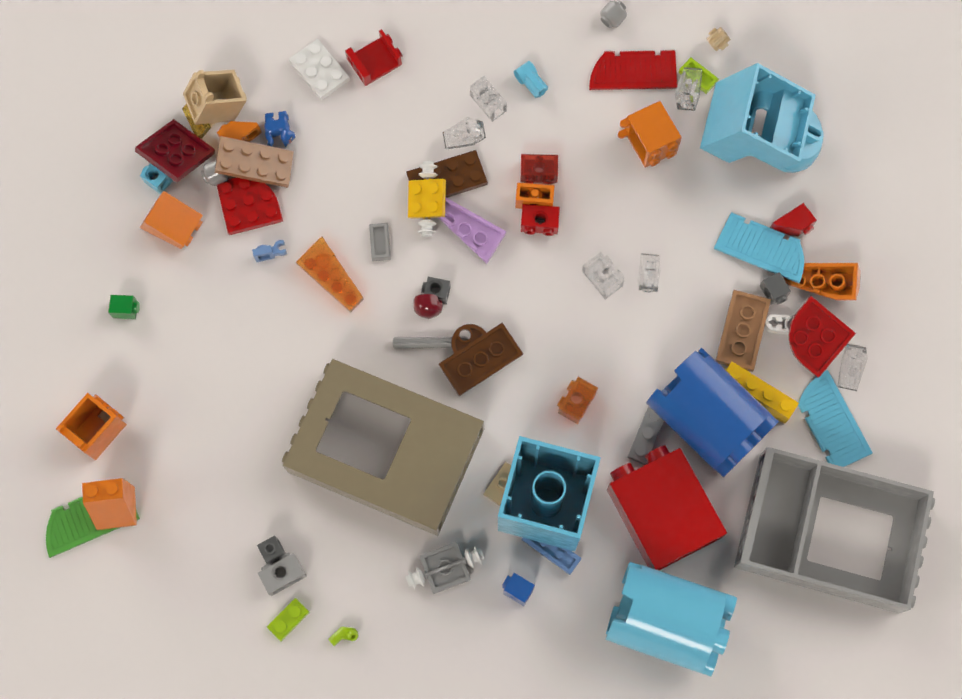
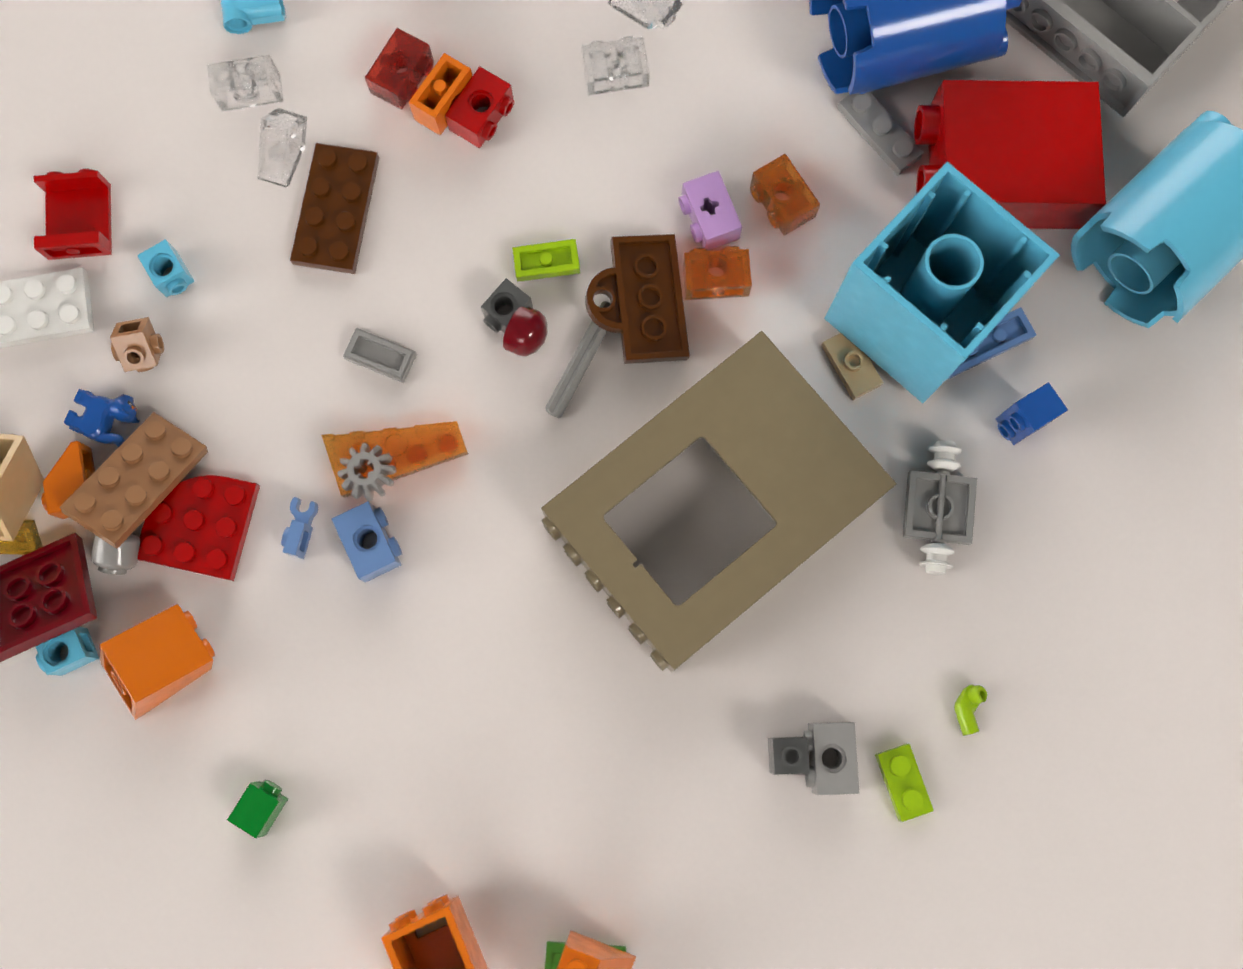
camera: 65 degrees left, 5 degrees up
yellow plate [408,161,446,237] -> none
lavender wing [438,197,506,264] -> none
none -> medium nougat brick [110,317,164,372]
none -> medium azure brick [137,239,195,297]
none -> medium blue brick [331,501,402,583]
none -> light grey gear [337,443,397,501]
none -> lime plate [512,239,580,282]
none -> lavender brick [678,170,742,252]
none -> clear orange brick [683,246,752,300]

